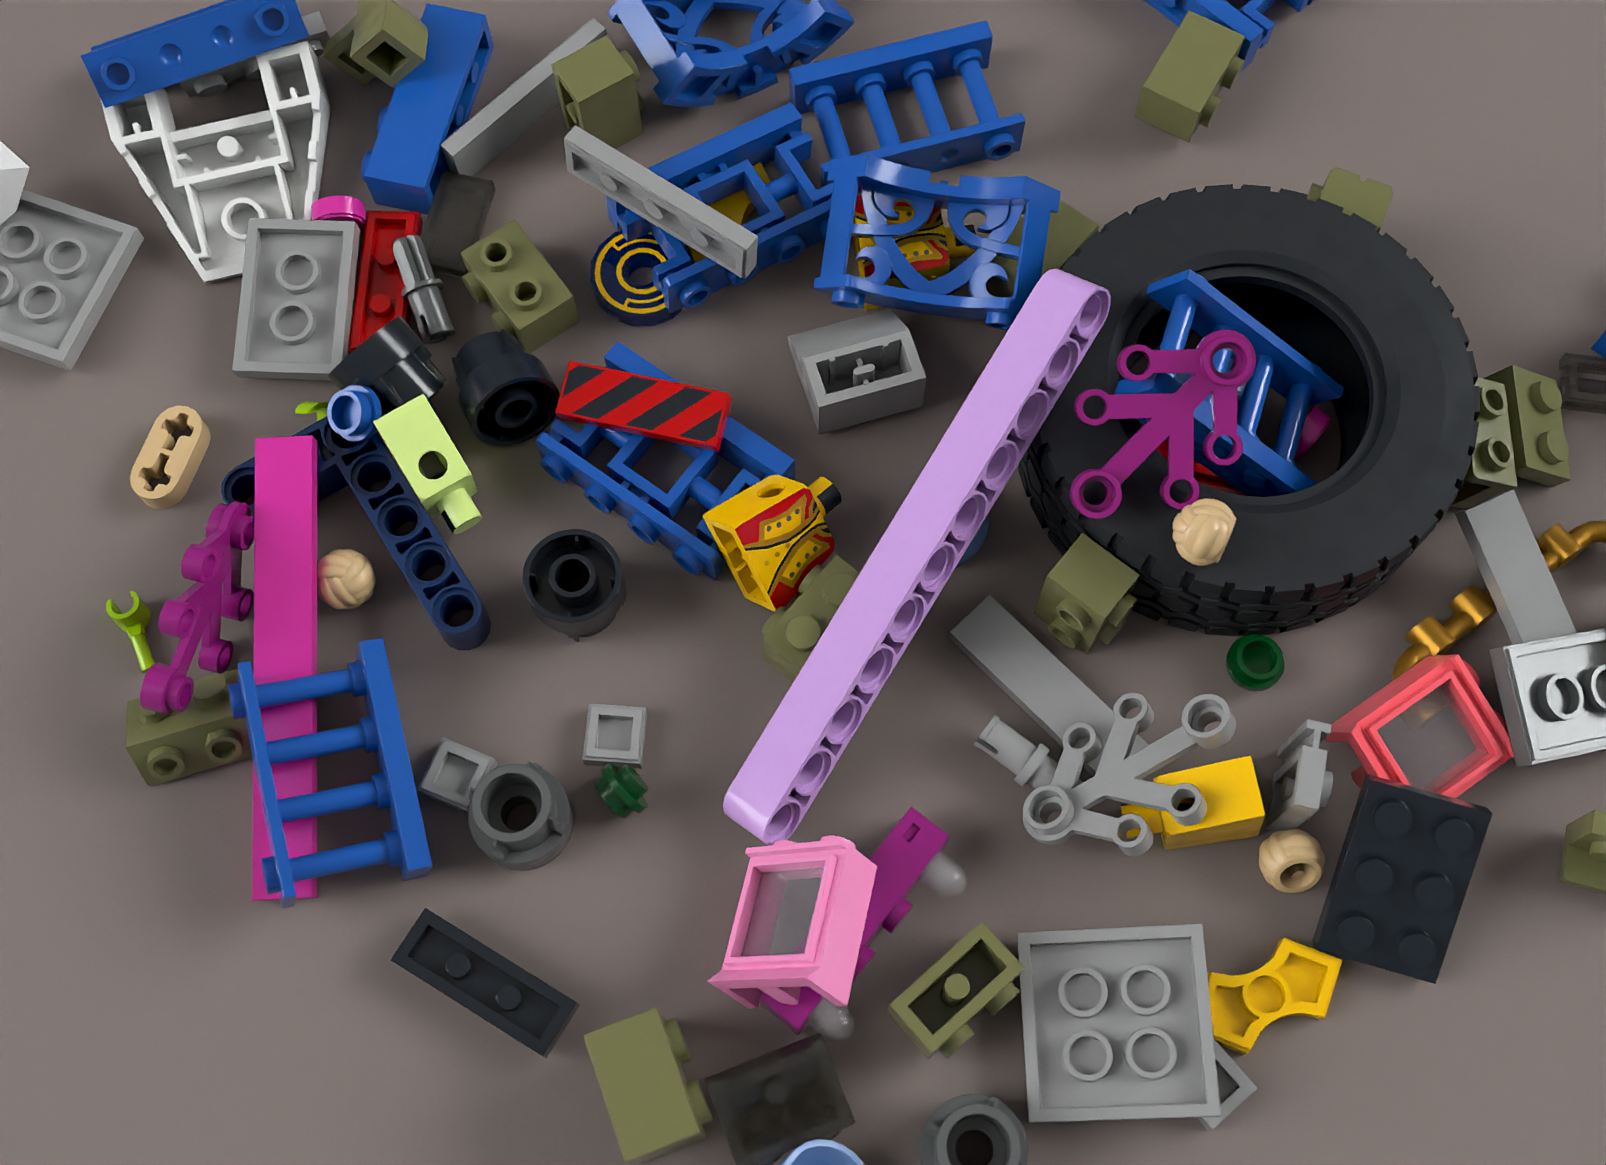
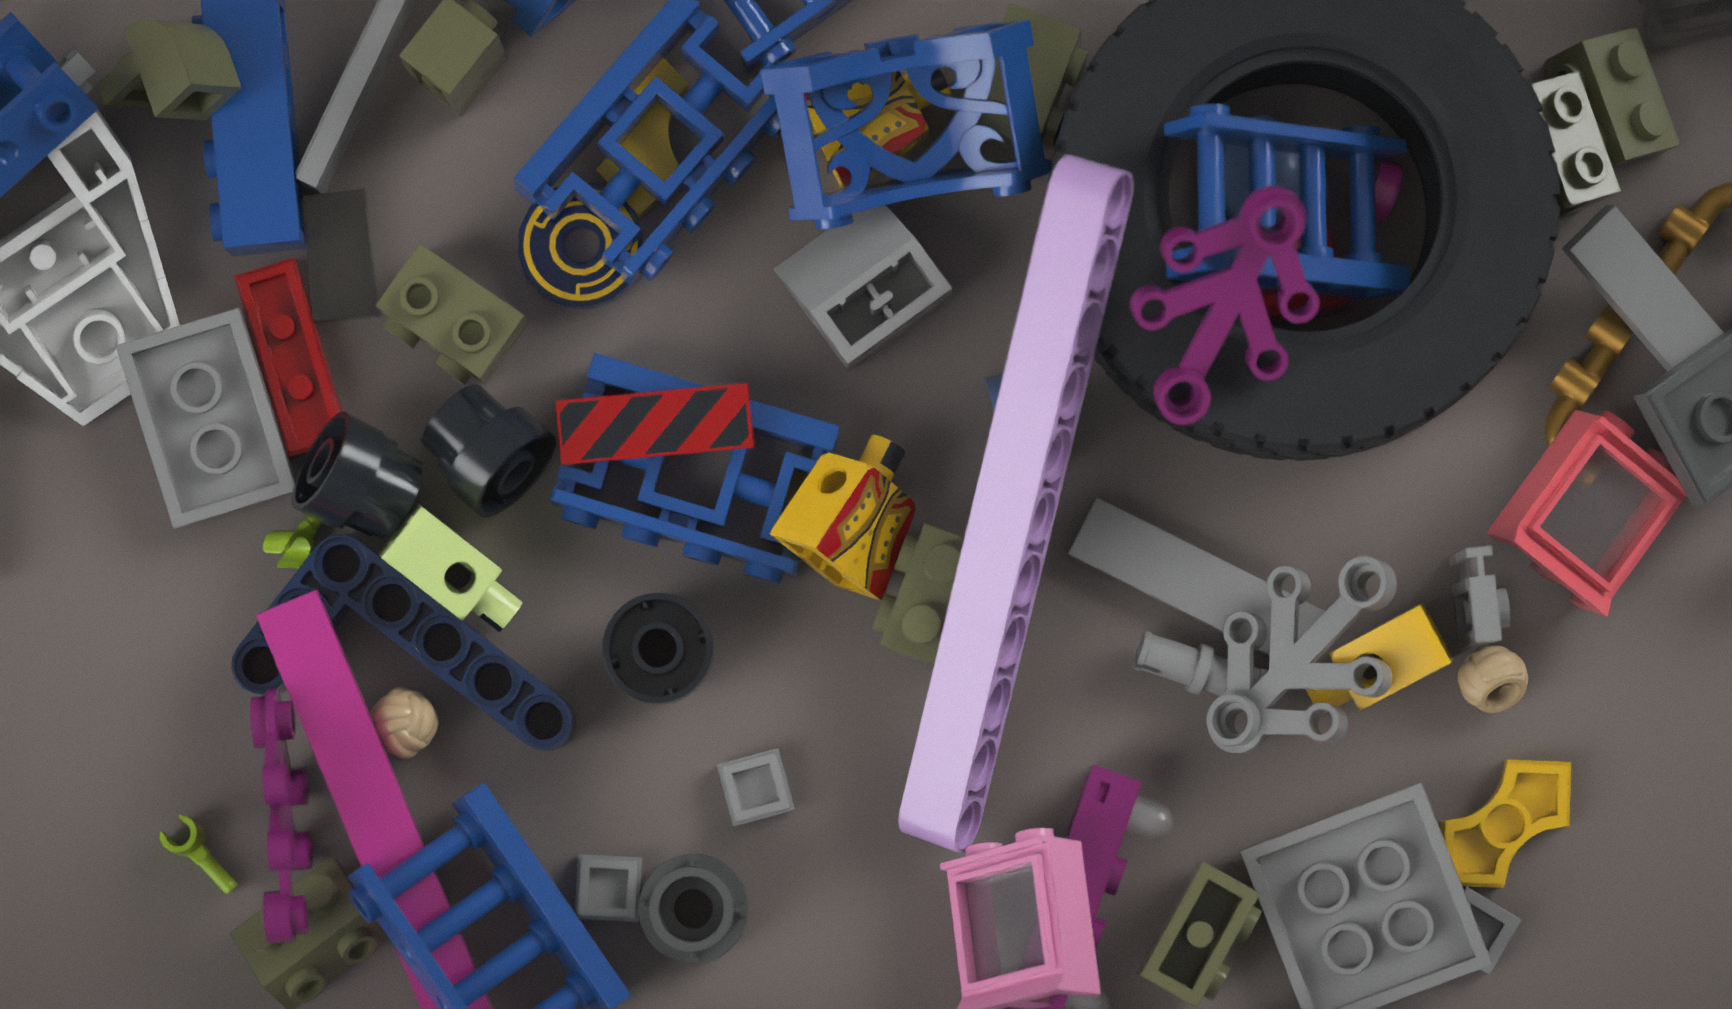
camera: 20 degrees left, 15 degrees up
tan beam [130,405,211,509] -> none
dark pink tile [311,196,366,231] -> none
blue plate [327,385,382,442] -> none
dark grey axle [393,235,455,344] -> none
light grey tile [564,125,758,279] -> none
dark green plate [594,763,648,818] -> none
olive brick [1033,533,1140,654] -> none
tan piece [1172,498,1236,566] -> none
dark green plate [1226,634,1285,691] -> none
black plate [1312,774,1492,984] -> none

